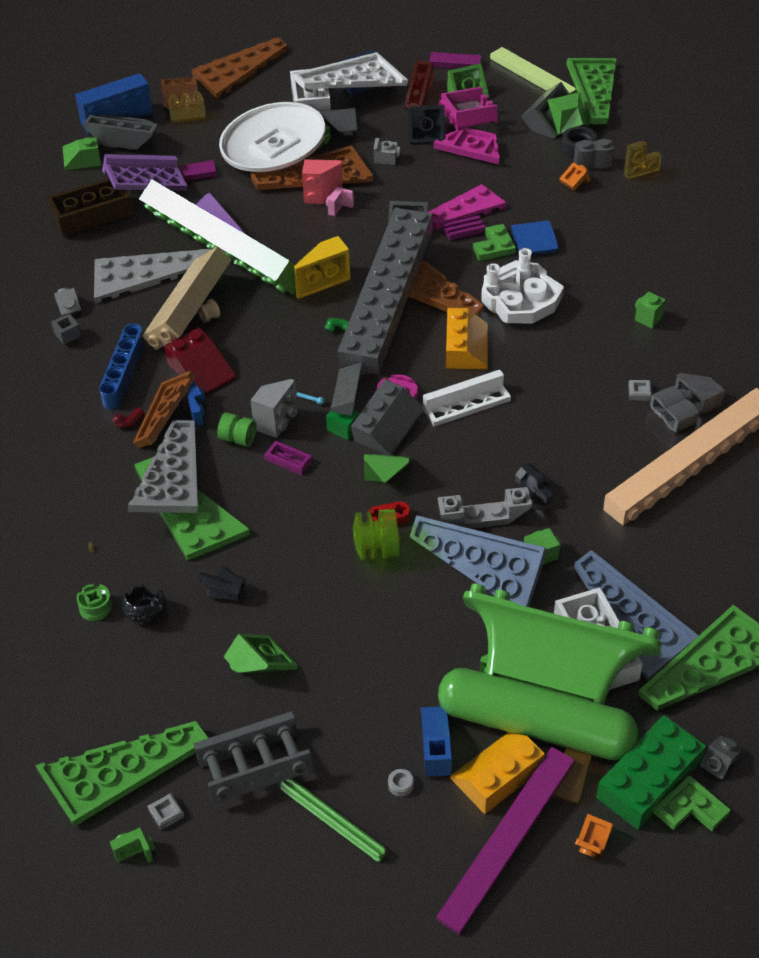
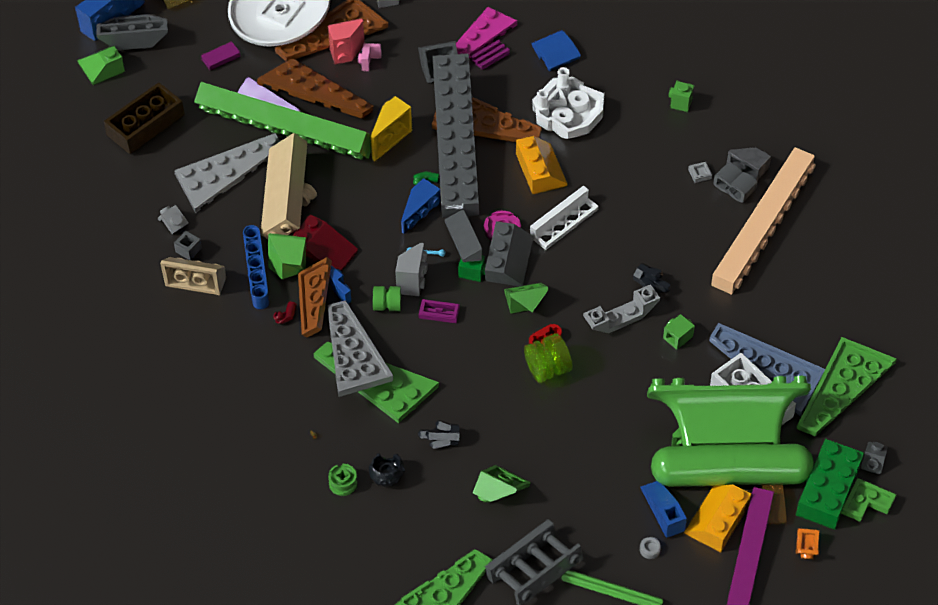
camera: 20 degrees left, 5 degrees up
medium lavender fence [102,154,187,190] -> none
sand blue wing [409,515,547,607] -> none
bright green plate [473,224,516,261] -> none
none -> tan slope [161,257,226,295]
none -> dark orange wing [257,58,373,119]
none -> bright green slope [268,233,306,279]
none -> blue slope [401,178,441,234]

